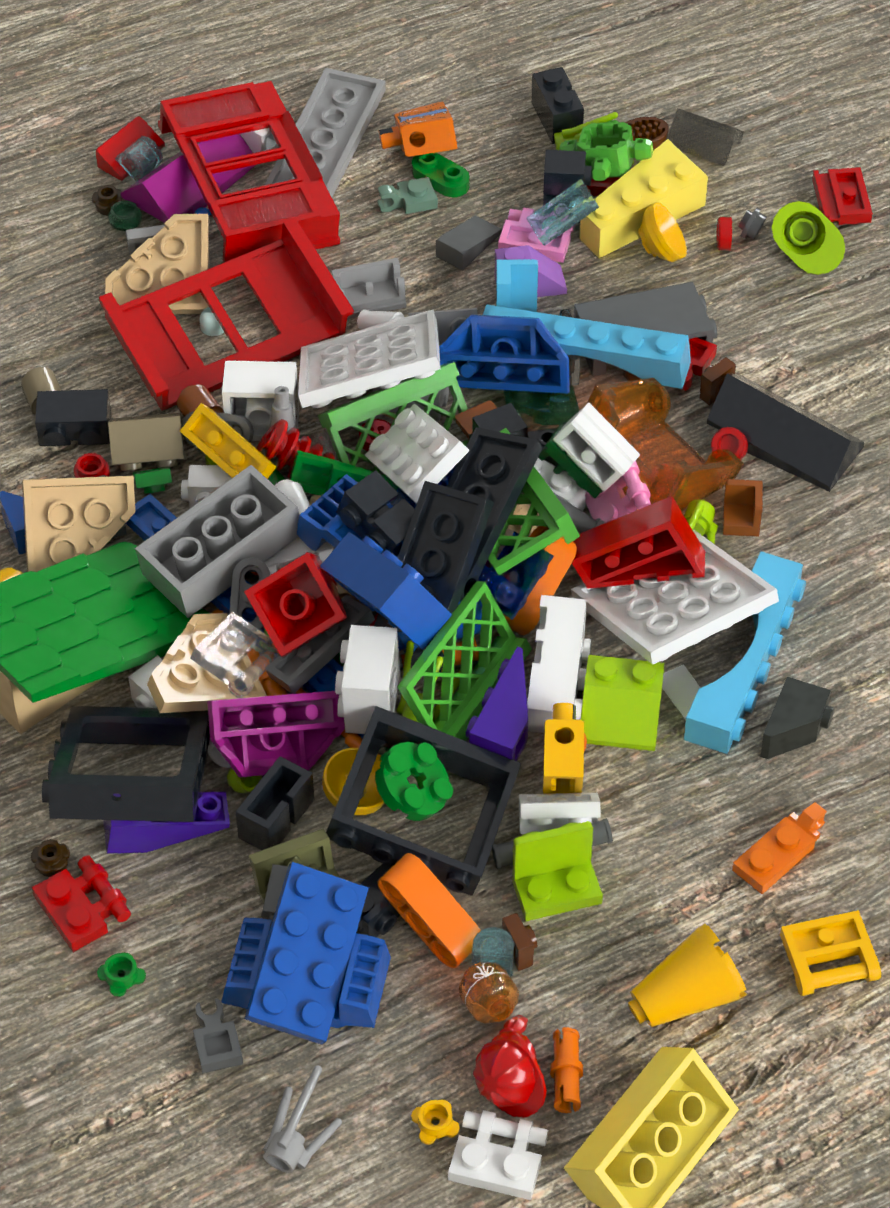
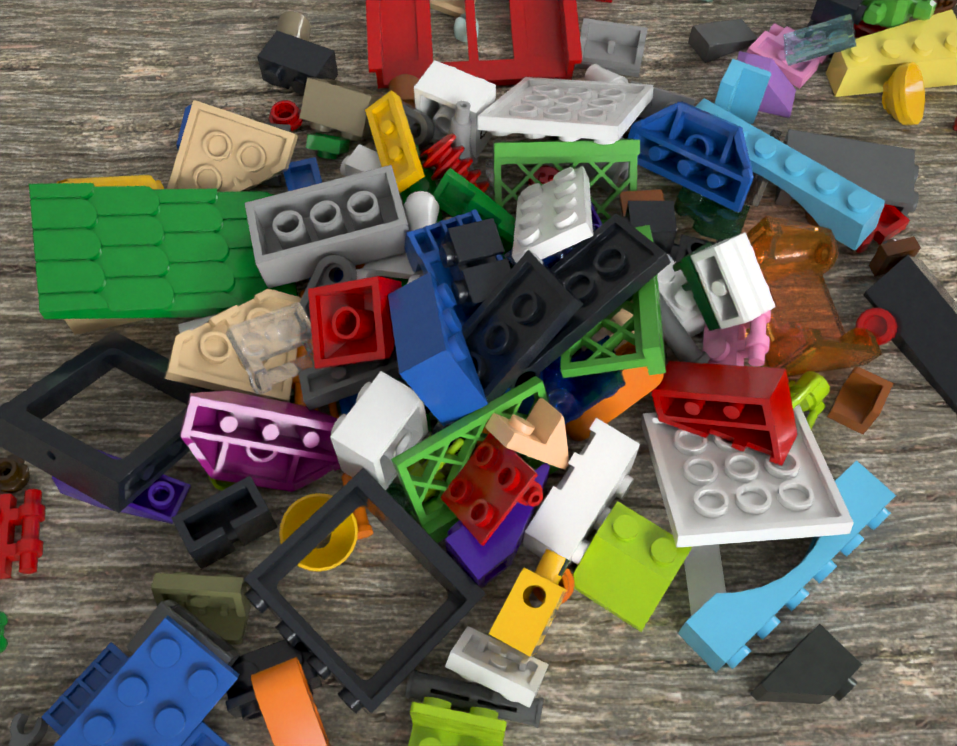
camera: 25 degrees right, 10 degrees up
green plate [375,742,453,821] -> none
none -> red hinge [440,432,543,546]
none -> light nougat slope [485,398,569,470]

